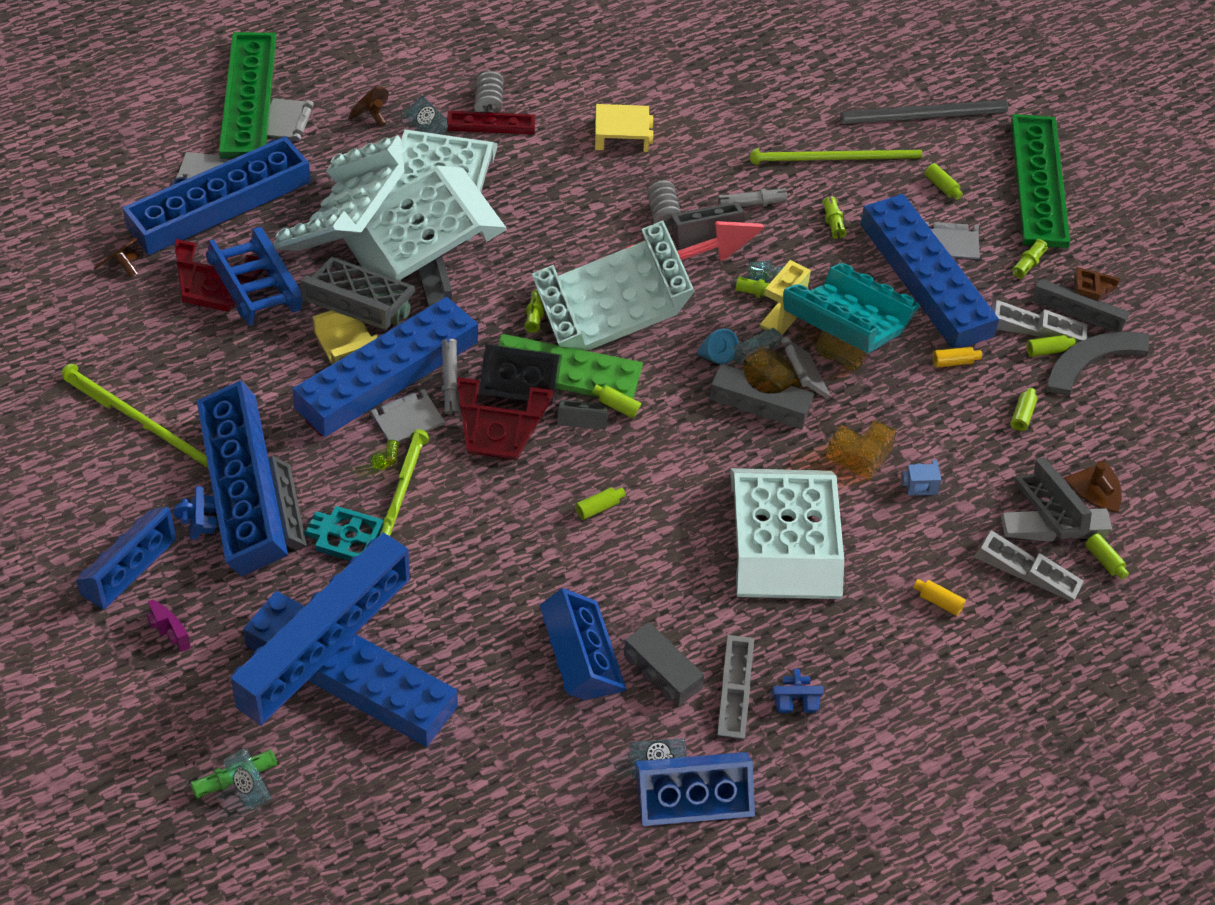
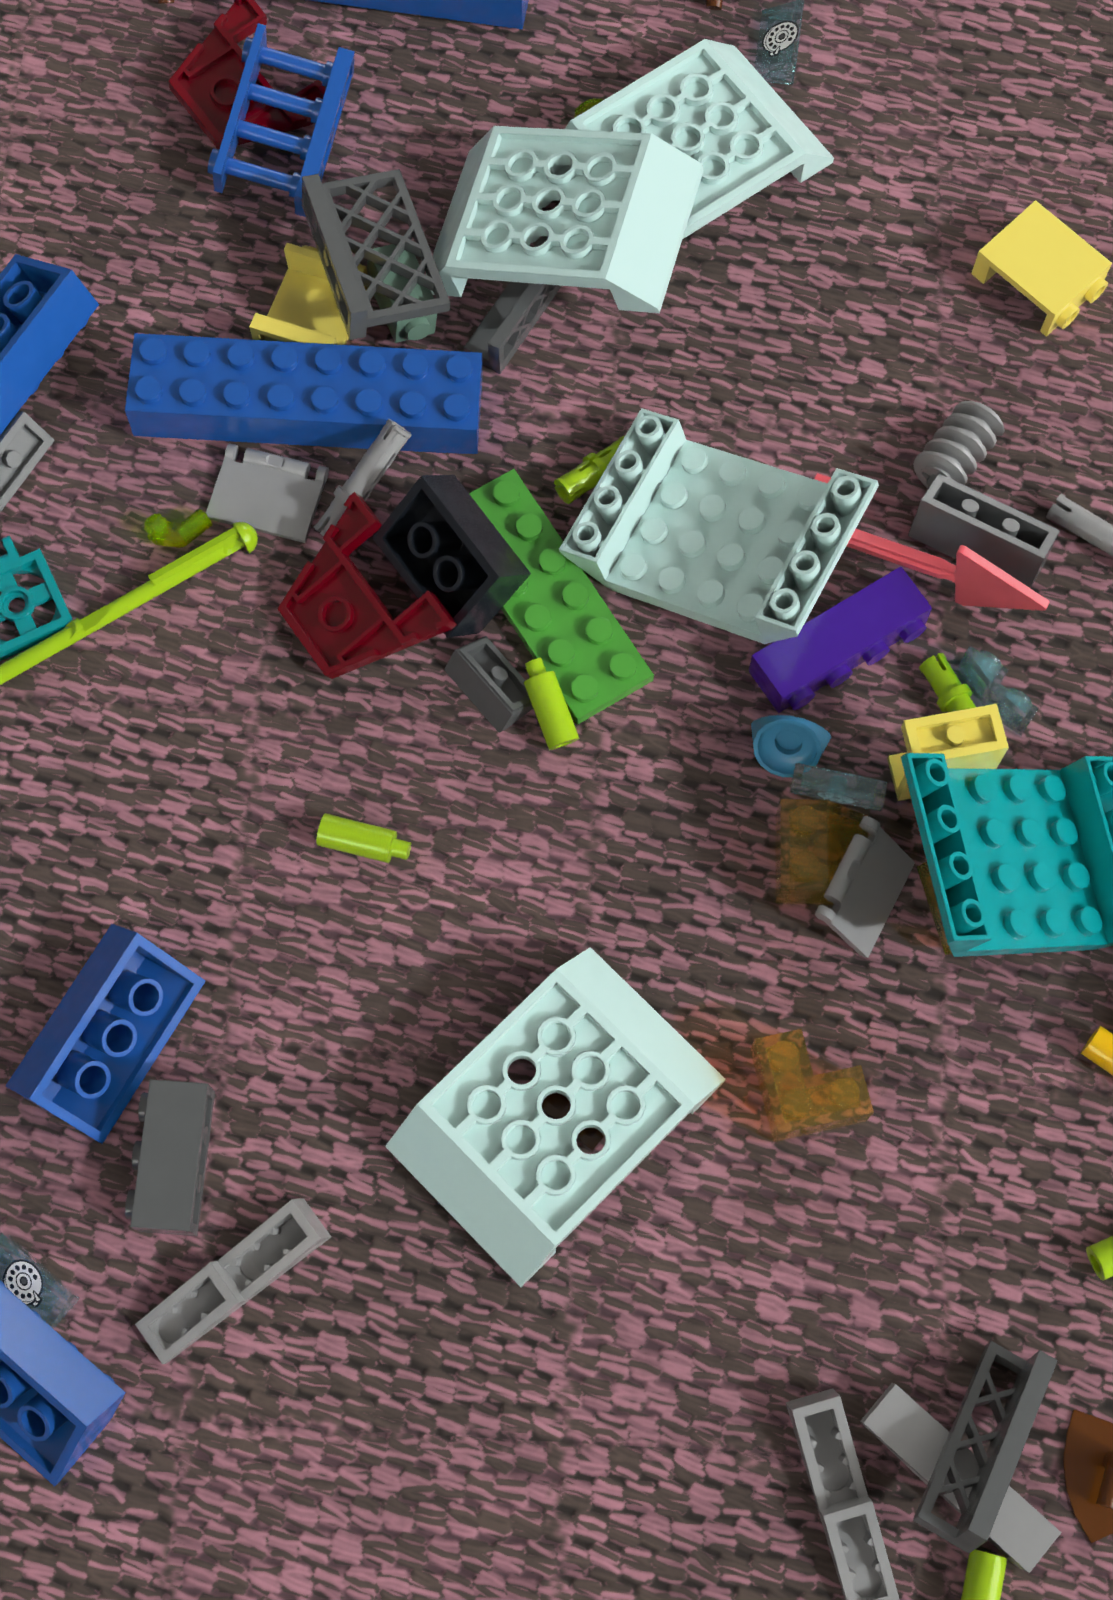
camera: 50 degrees right, 20 degrees up
light aqua slope [272,135,404,251] -> none
dark red tile [446,111,536,135] -> none
light grey piece [475,71,504,113] -> none
dark grey arch [710,364,814,429] -> none
blue hips [771,669,824,713] -> none
medium blue brick [901,460,941,495] -> none
yellow cylinder [913,579,966,616] -> none
none -> dark purple brick [749,566,932,714]

